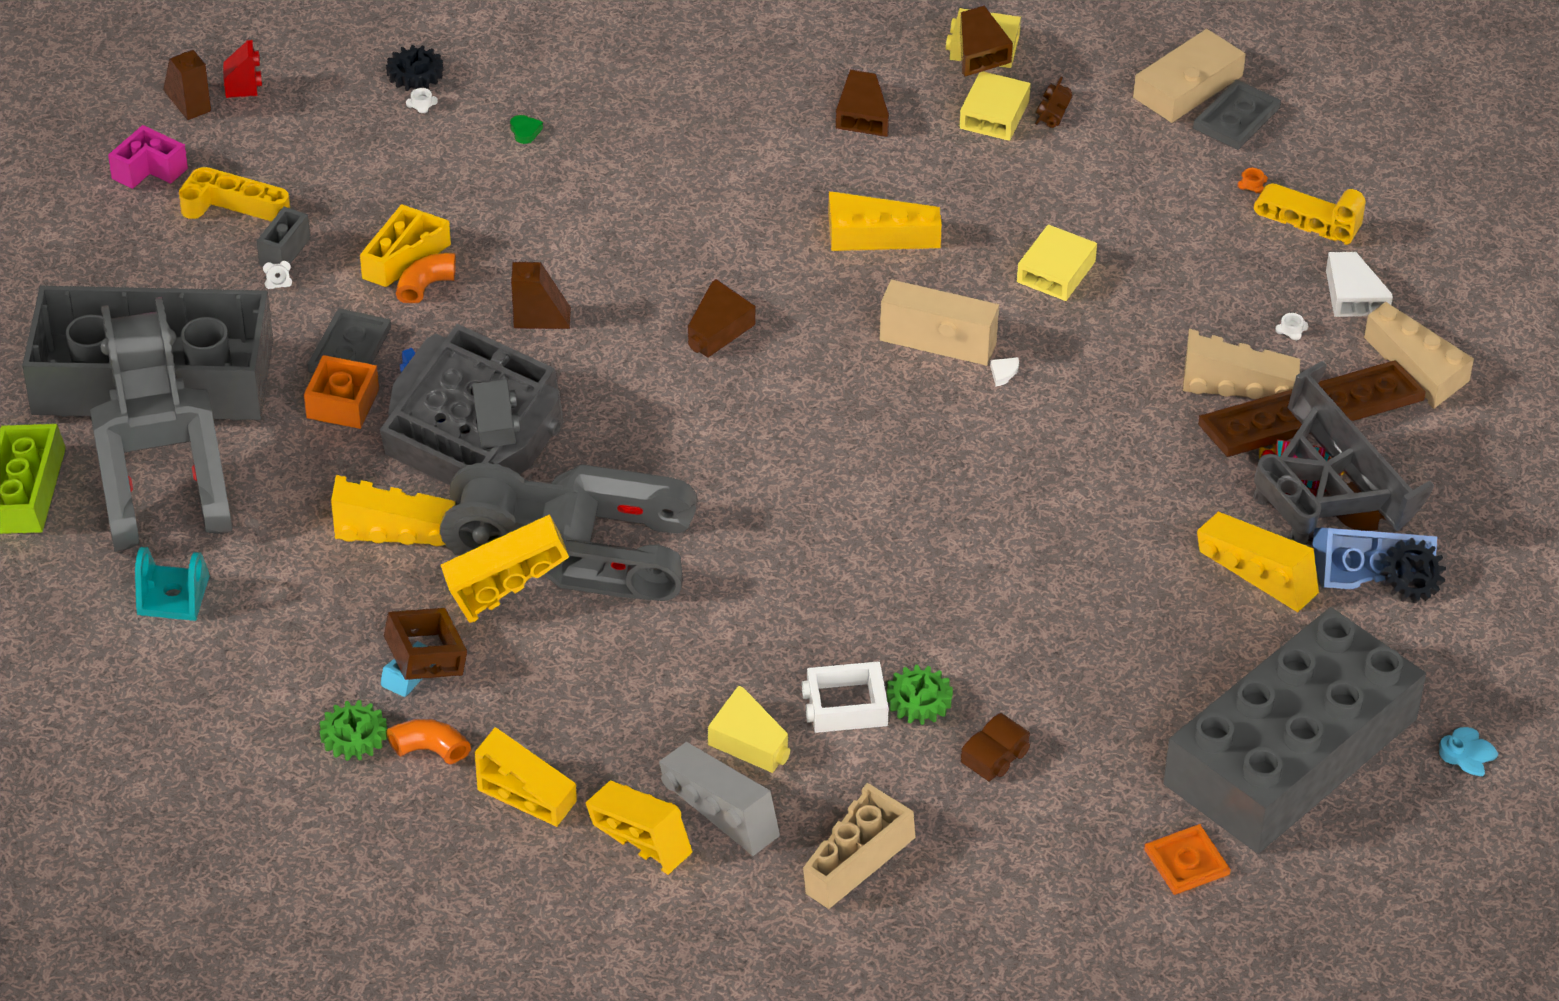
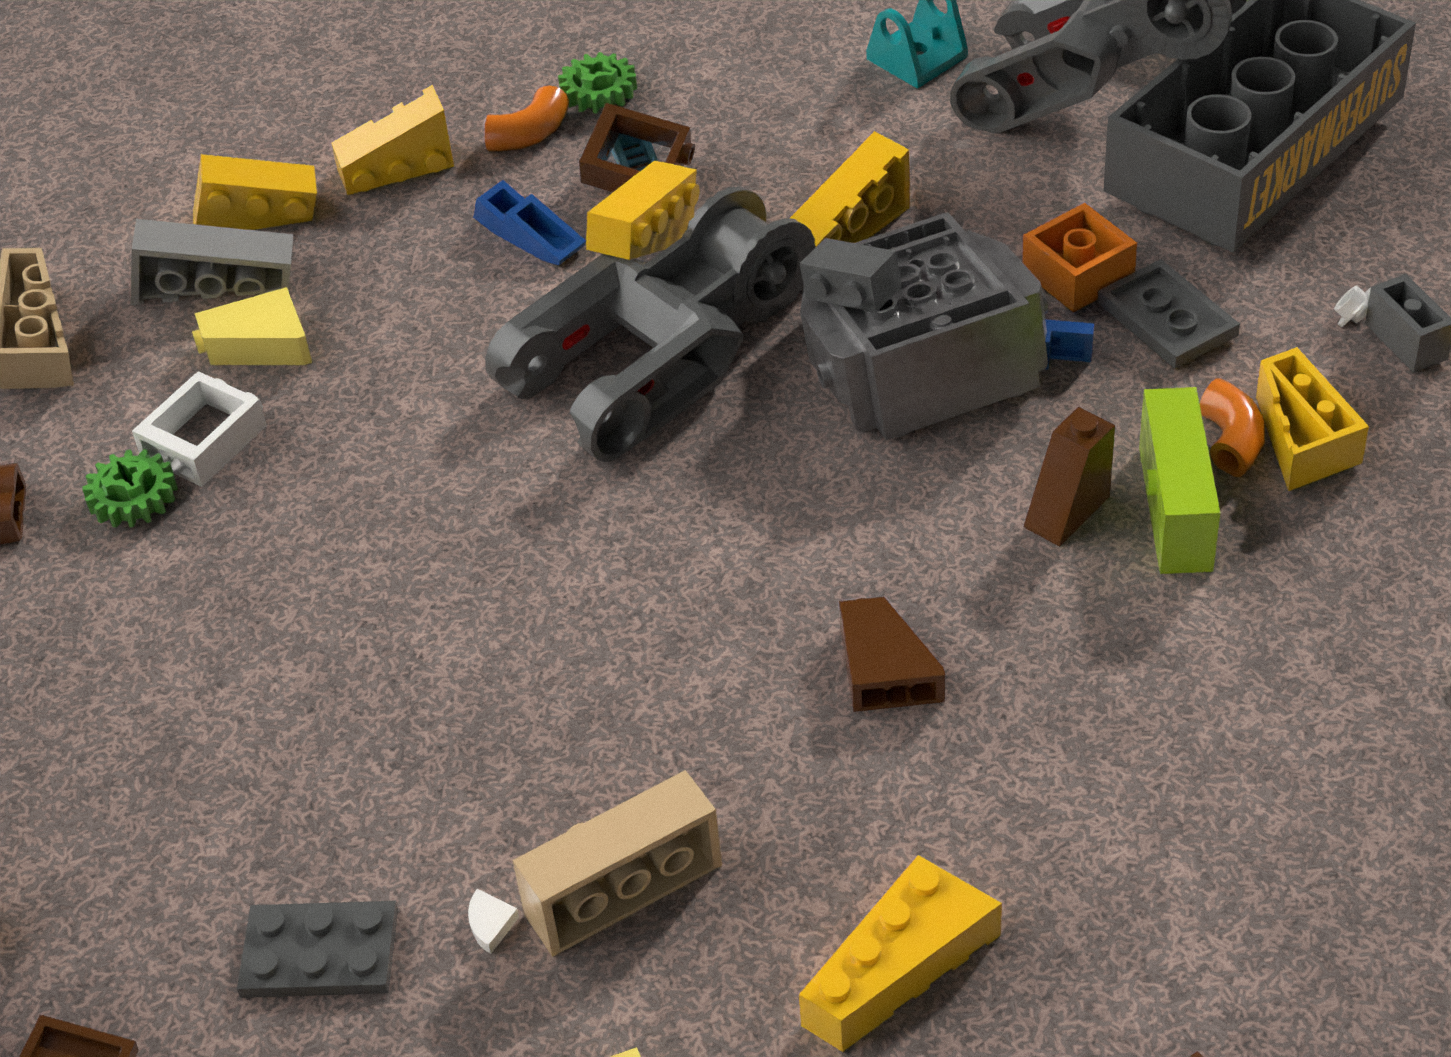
camera: 135 degrees right, 0 degrees up
none -> dark grey plate [237,901,398,998]
none -> blue slope [473,180,586,265]
none -> lime brick [1139,387,1220,574]

